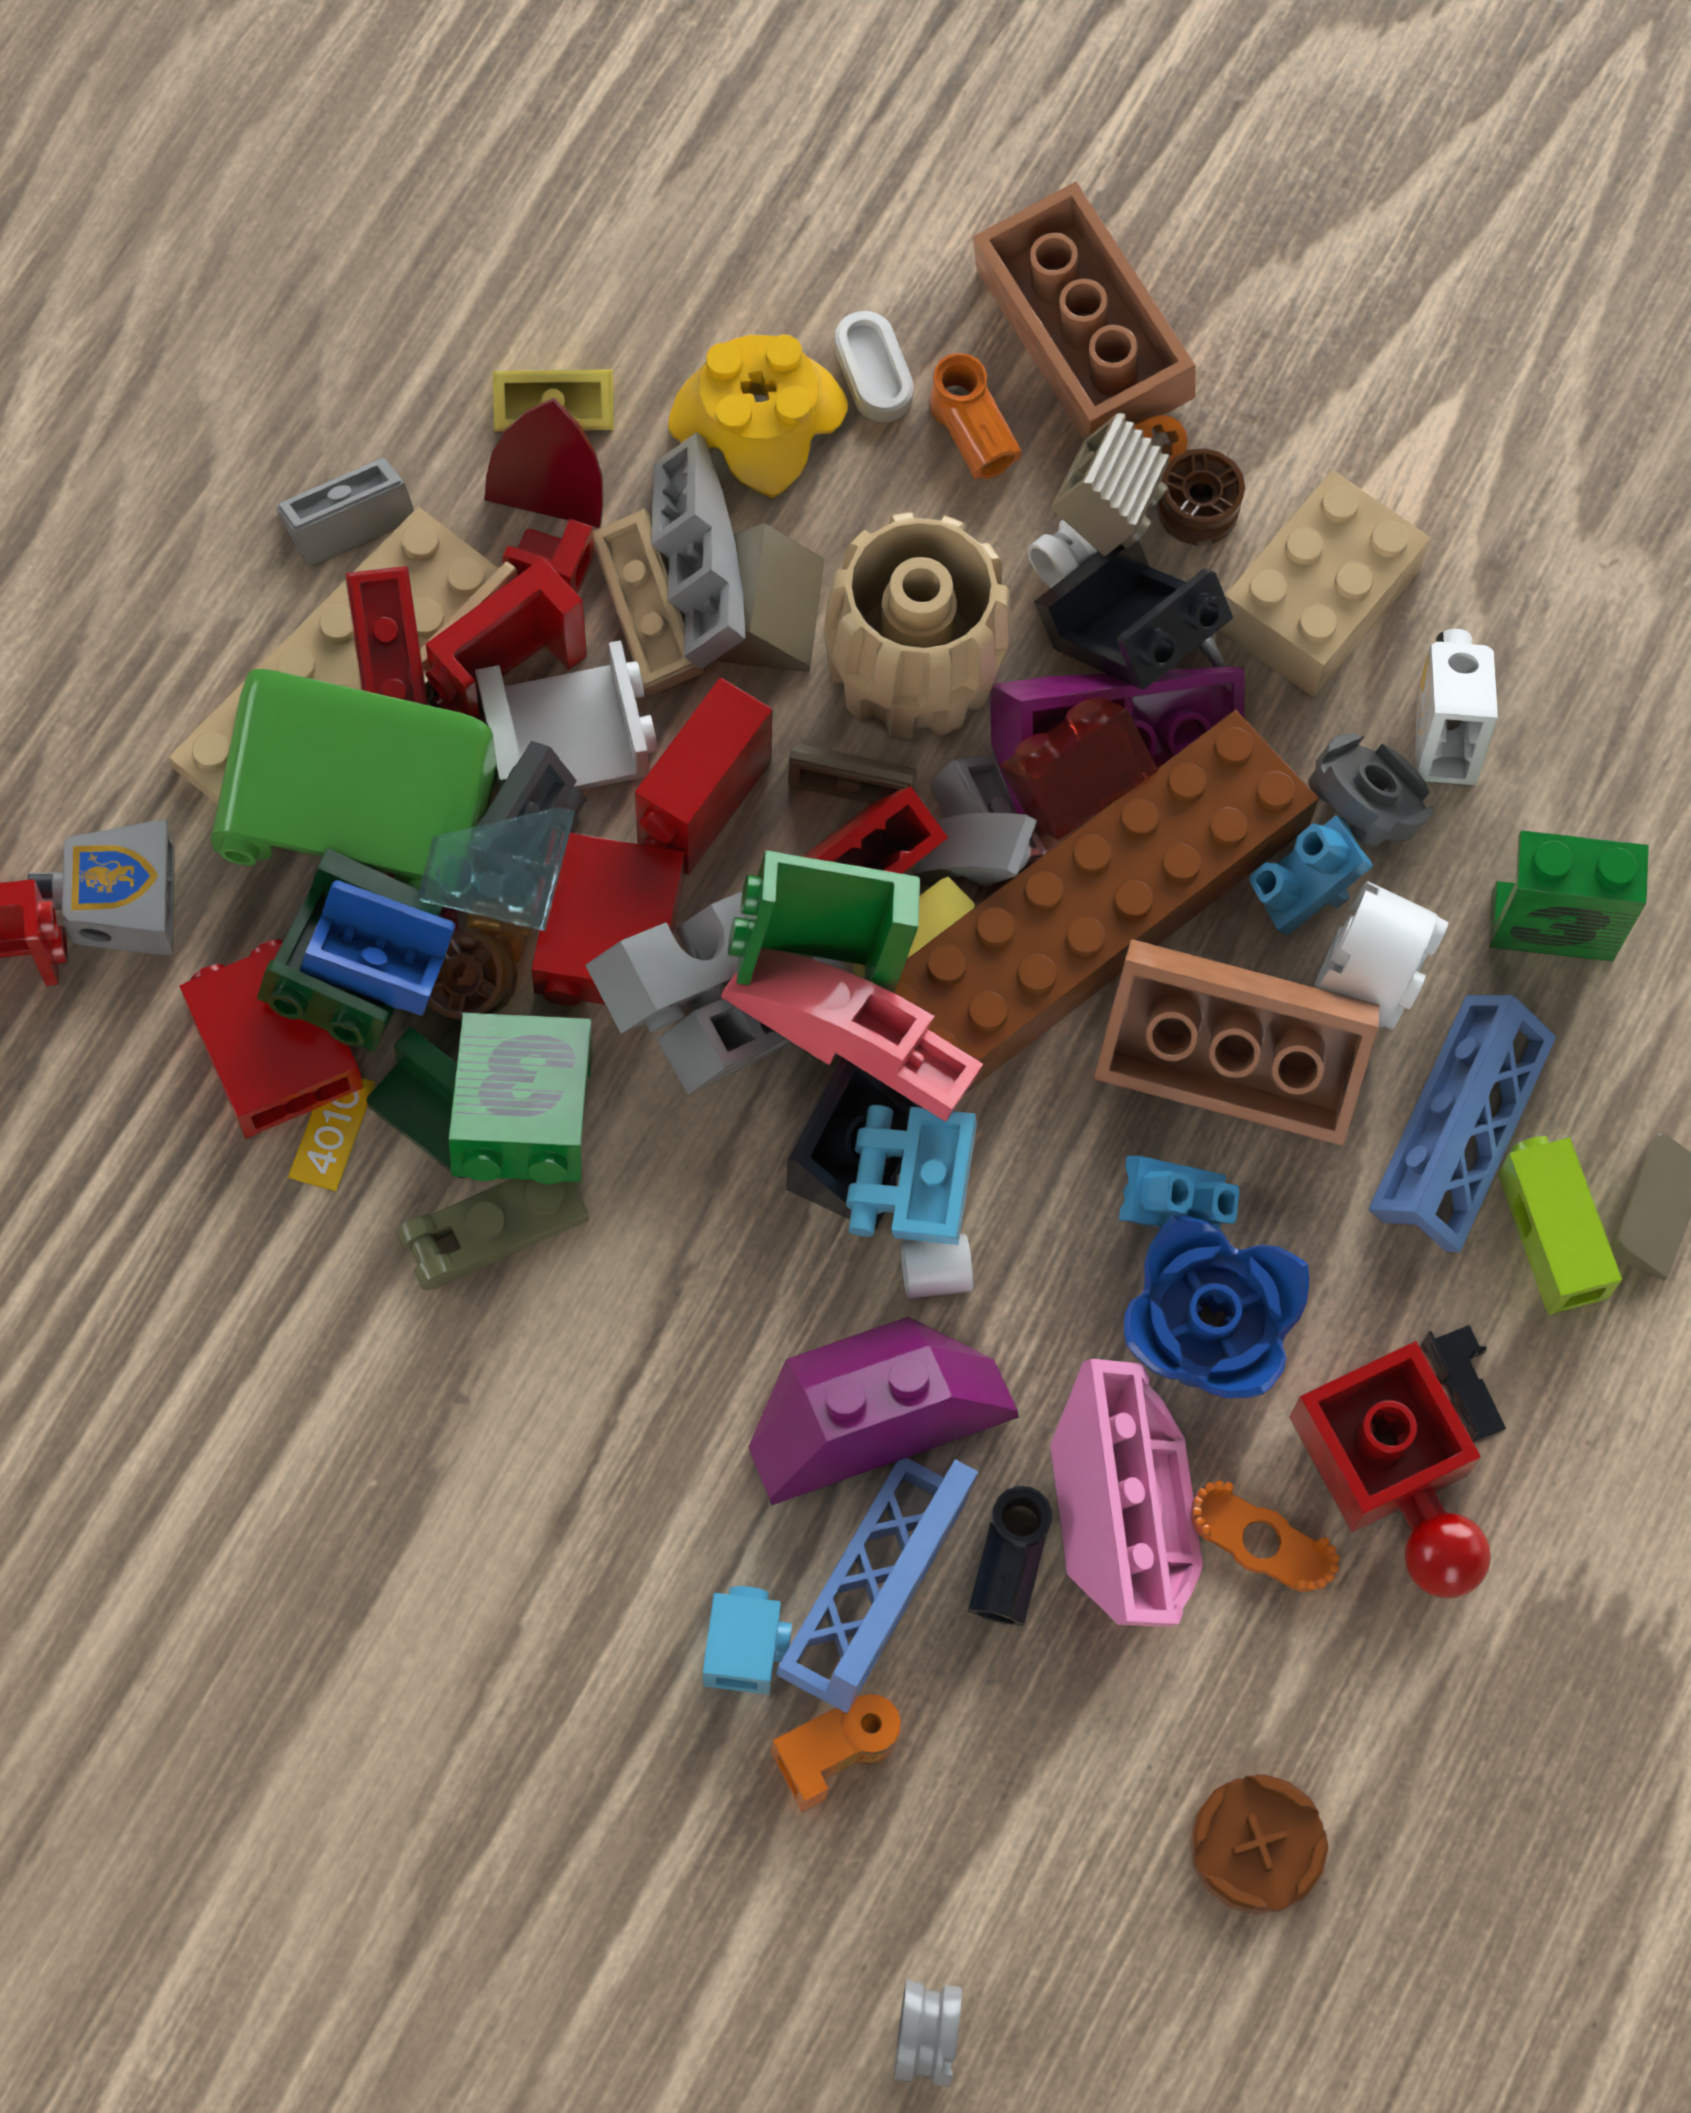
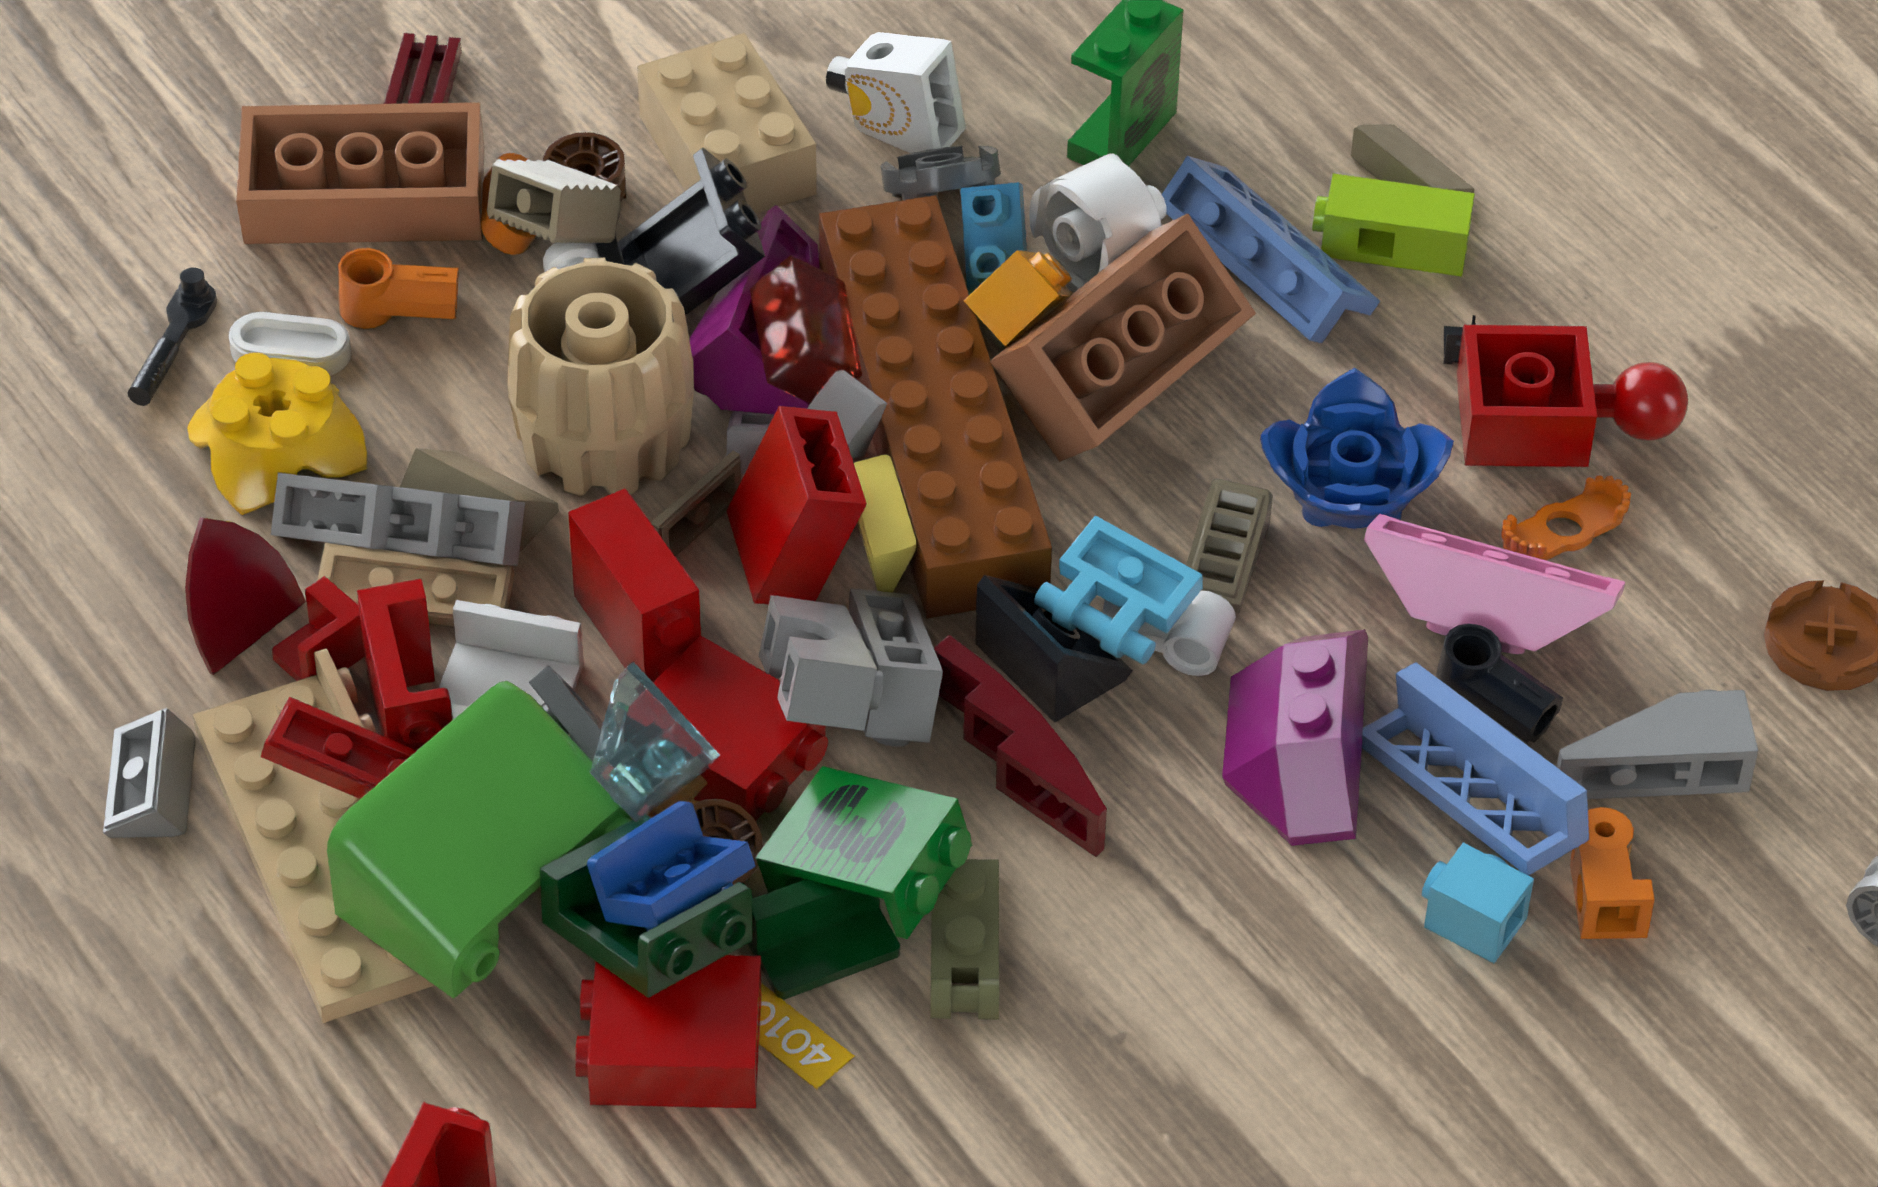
camera: 60 degrees left, 20 degrees down
light grey torso [27,820,175,956] -> none
light yellow slope [492,369,614,432] -> none
coral slope [721,948,983,1122] -> none
green panel [728,850,920,993] -> none
dark azure hips [1119,1156,1240,1229] -> none
none -> black piece [127,267,217,406]
none -> dark red tile [384,33,462,104]
none -> dark red slope [934,635,1107,857]
none -> light orange piece [964,250,1073,346]
none -> dark tan slope [1186,479,1273,613]
none -> light grey slope [1557,690,1758,799]

